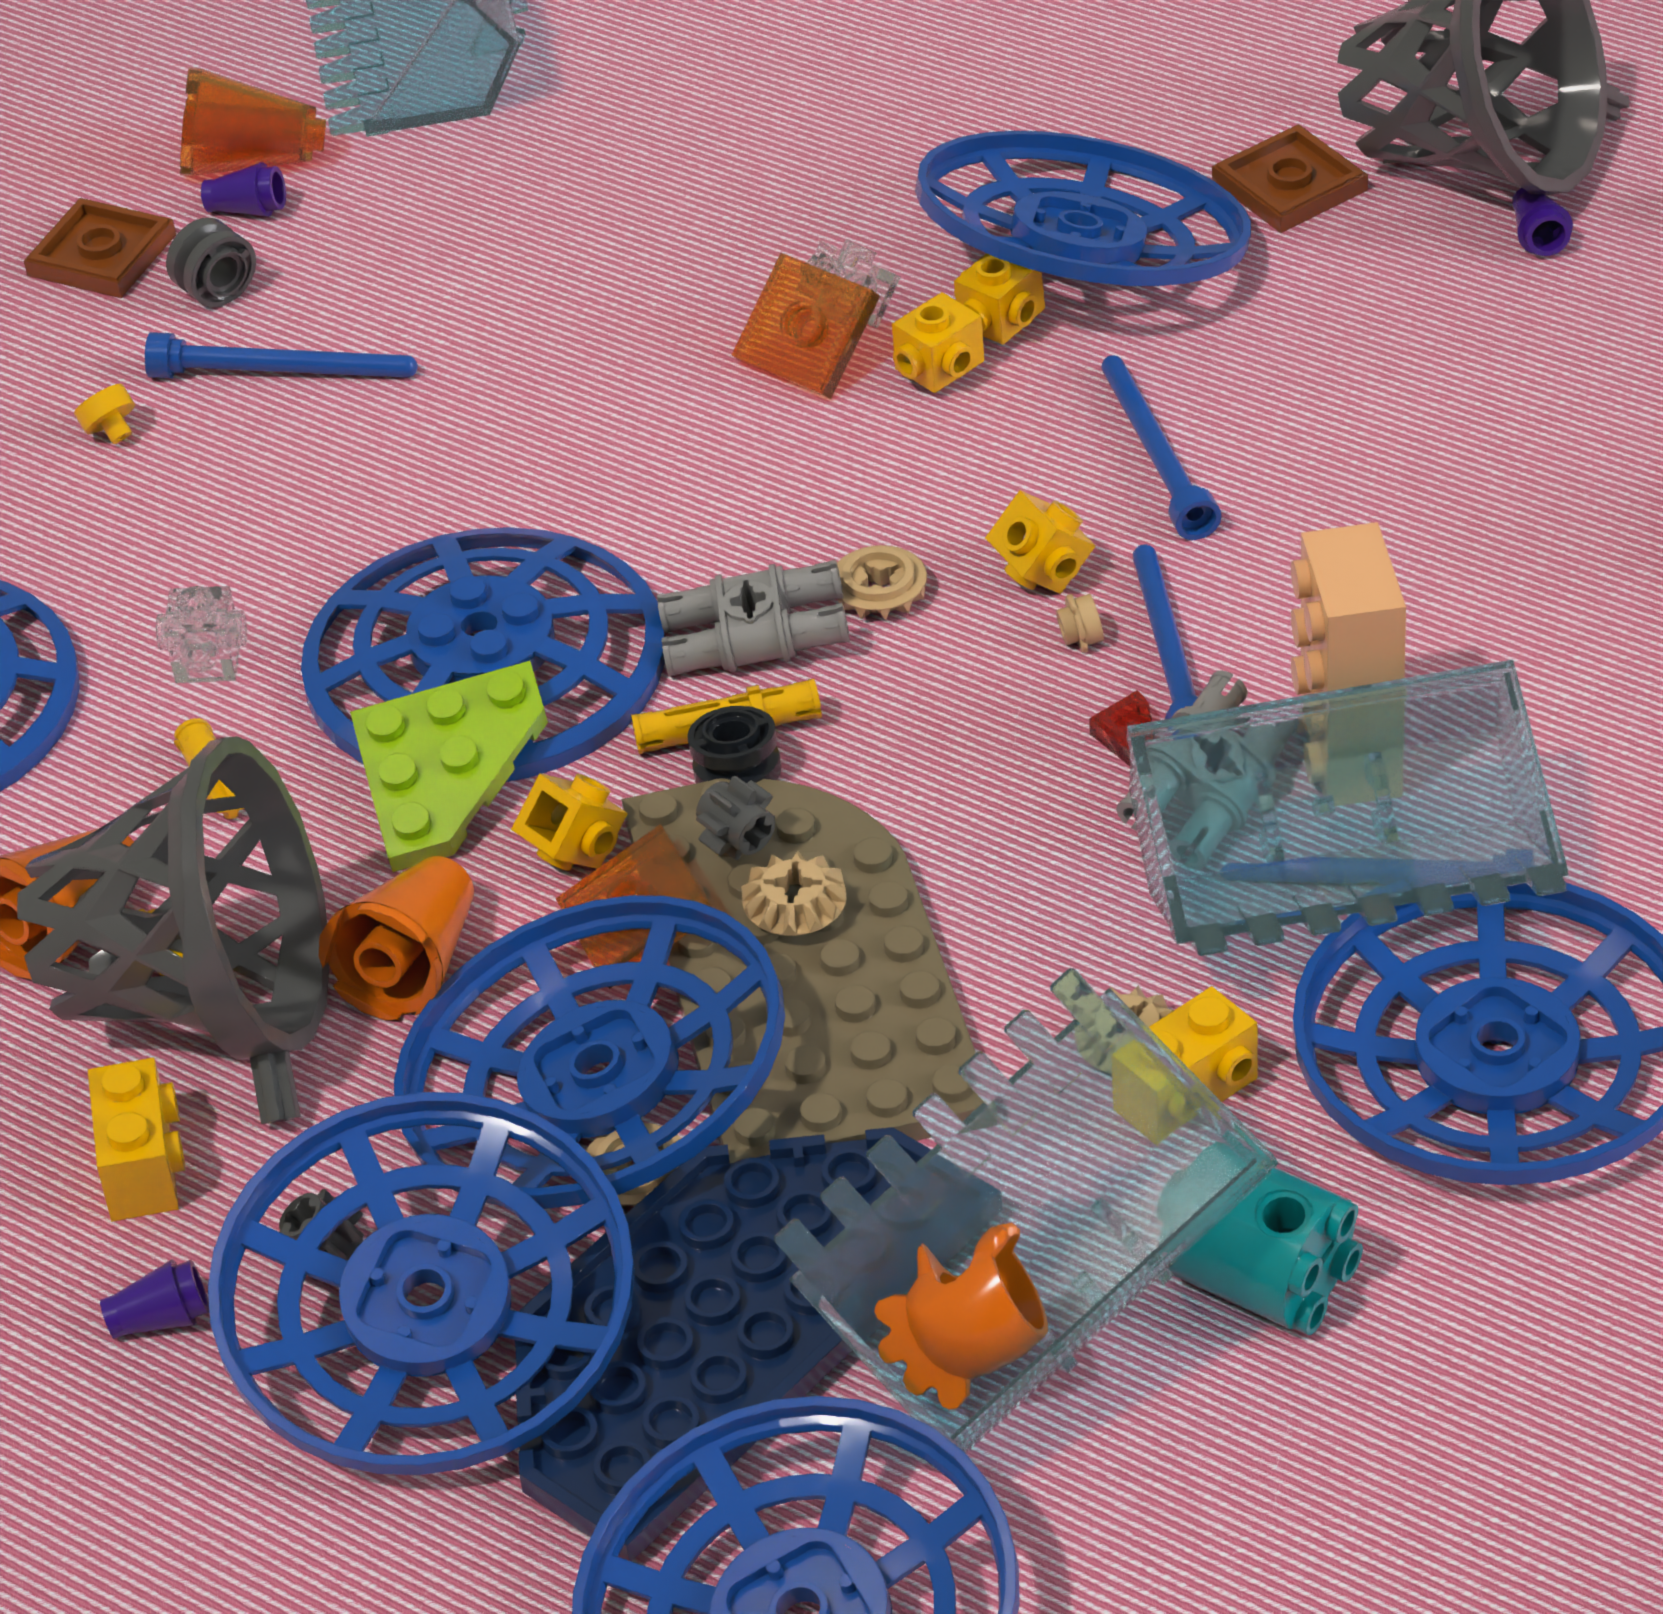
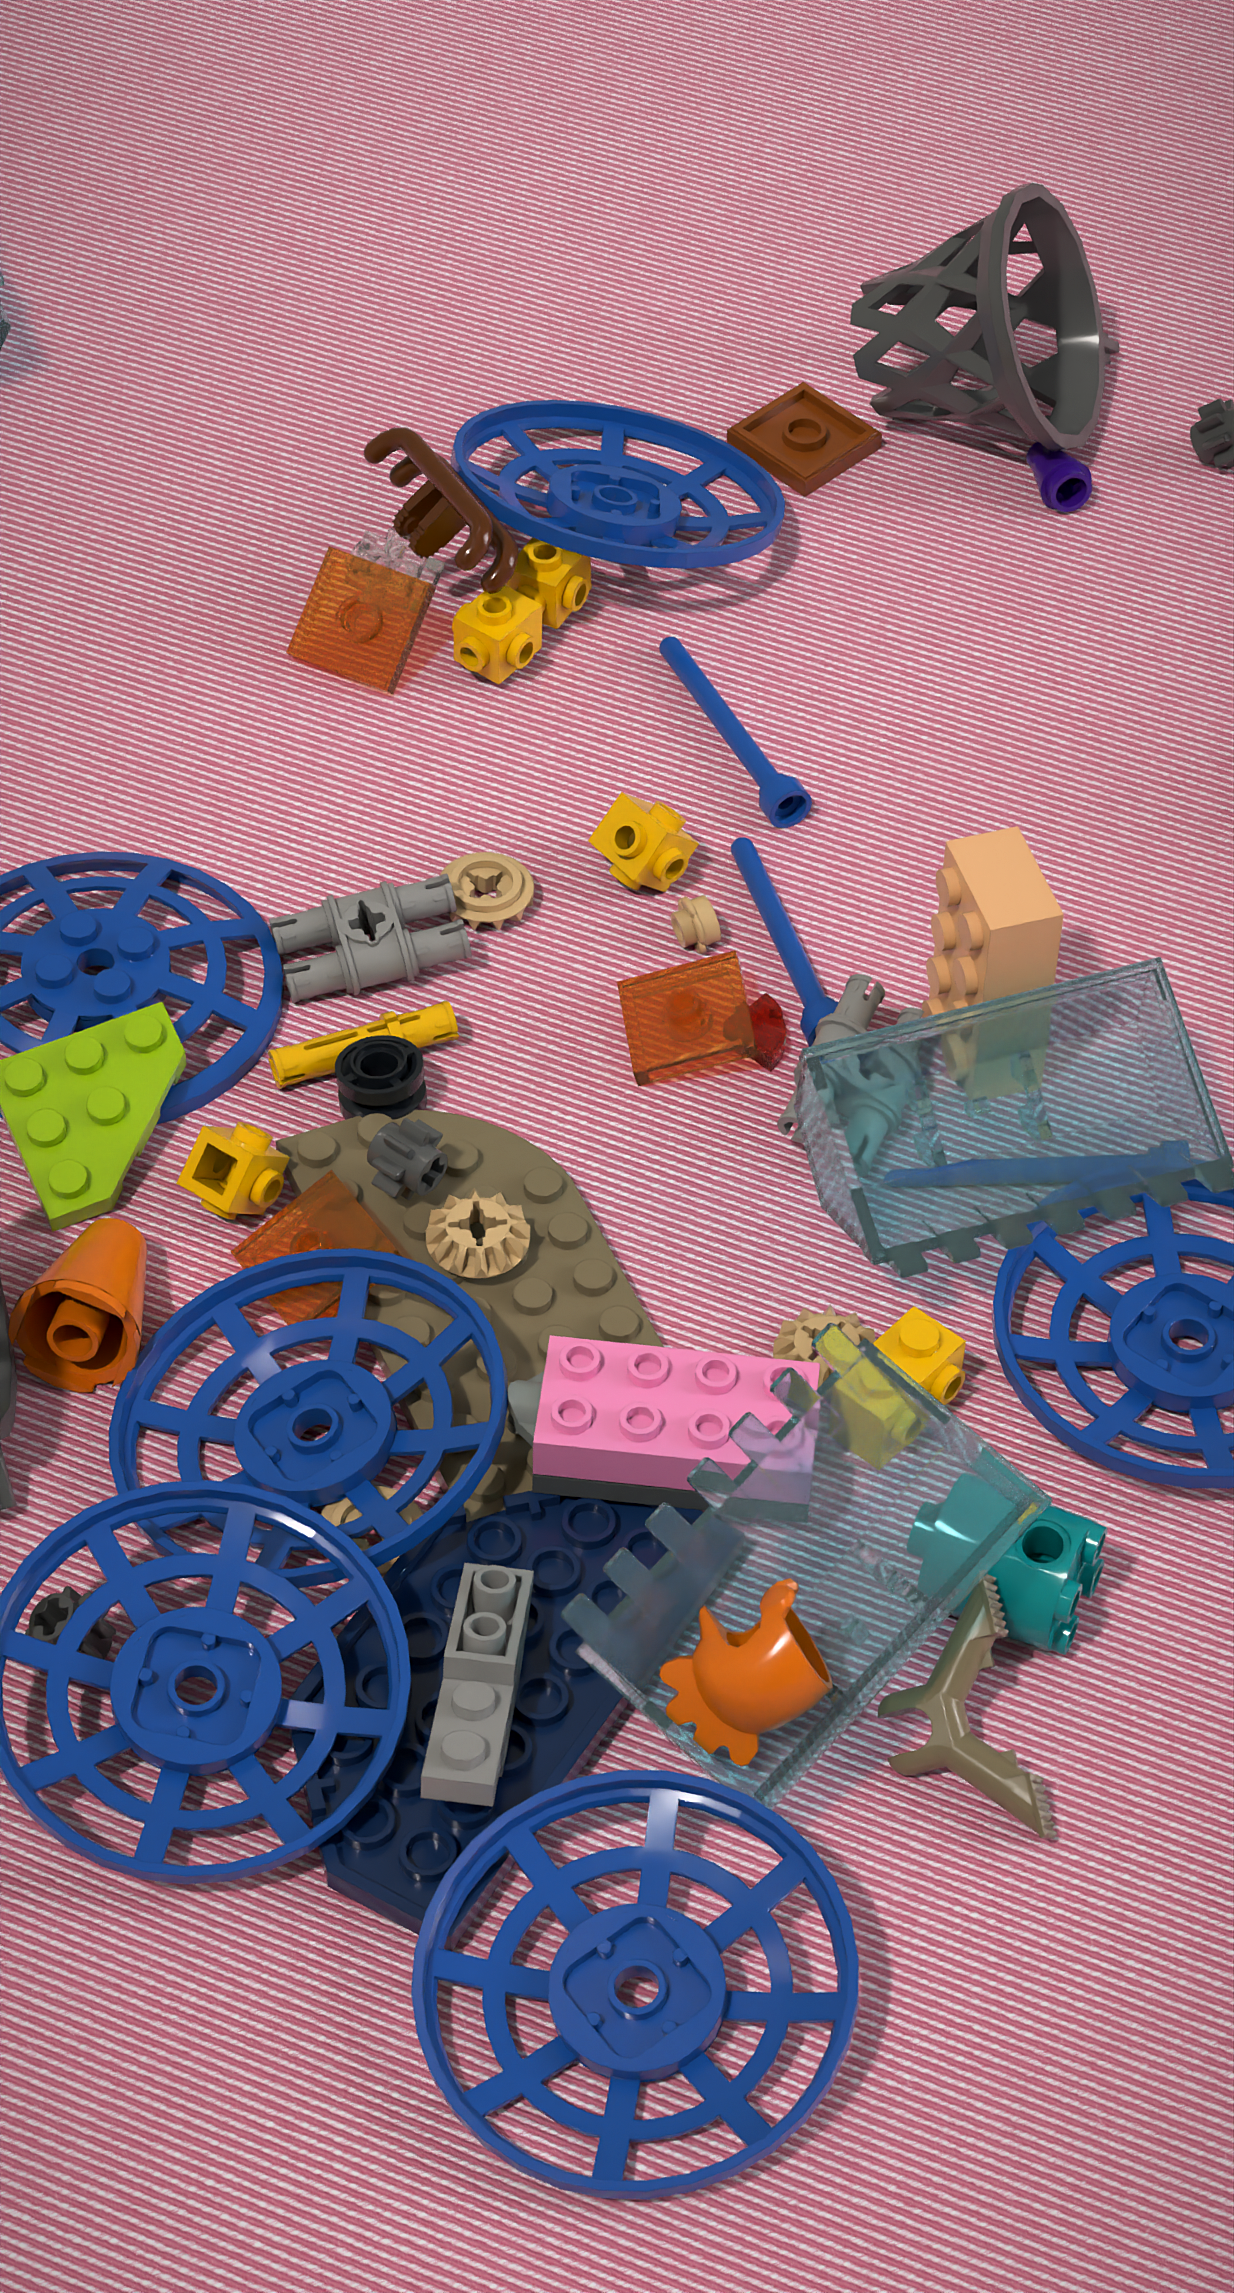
camera: 15 degrees left, 5 degrees up
none -> reddish brown piece [363,427,518,594]
none -> light grey slope [421,1563,534,1806]
none -> bright pink piece [507,1335,820,1521]
none -> clear orange plate [617,950,759,1087]
none -> dark tan piece [878,1571,1057,1840]

